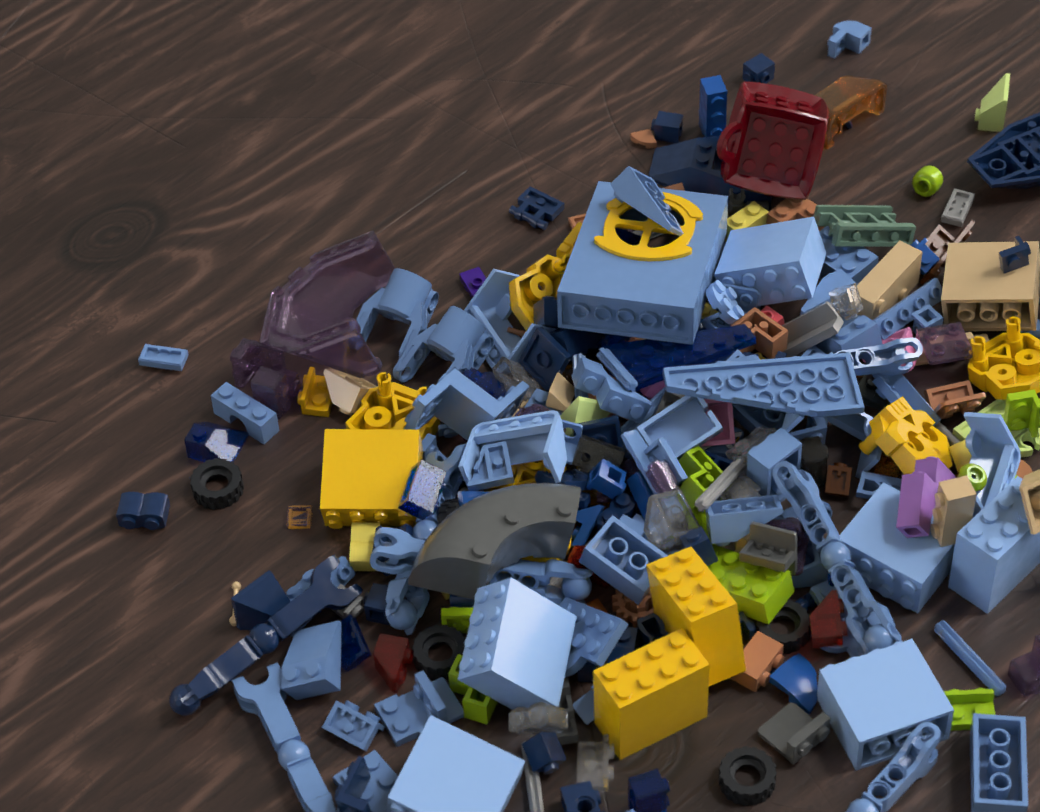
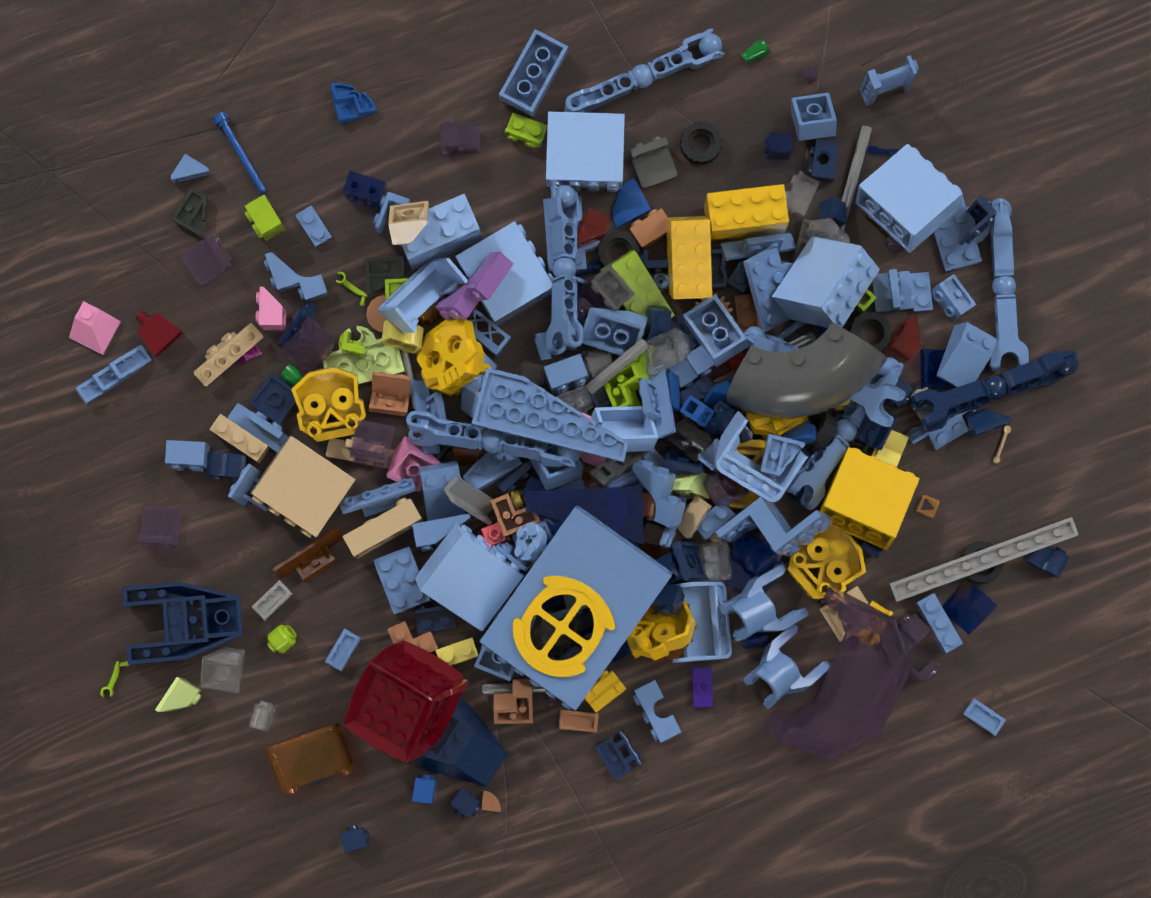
camera: 160 degrees left, 35 degrees up
clear blue piece [398,460,446,520] -> none
medium blue axle [597,347,638,392] -> none
medium blue wedge [610,166,683,236] -> none
clear purple brick [645,460,679,498] -> none
sand green fence [813,205,916,247] -> none
reddish brown bracket [825,463,852,497] -> none
medium blue brick [827,21,871,59] -> none
clear brick [829,283,864,320] -> none
blue bracket [910,238,940,275] -> none
medium blue brick [911,304,943,343] -> none
tan brick [930,476,977,547] -> none
medium blue axle [934,620,1006,697] -> none
lime plate [958,463,987,492] -> none
dark blue bracket [999,236,1031,274] -> none
none -> clear slope [201,647,245,694]
none -> clear brick [248,701,276,731]
none -> medium blue plate [325,628,361,672]
none -> medium blue arch [633,680,681,743]
none -> light grey plate [889,517,1079,602]

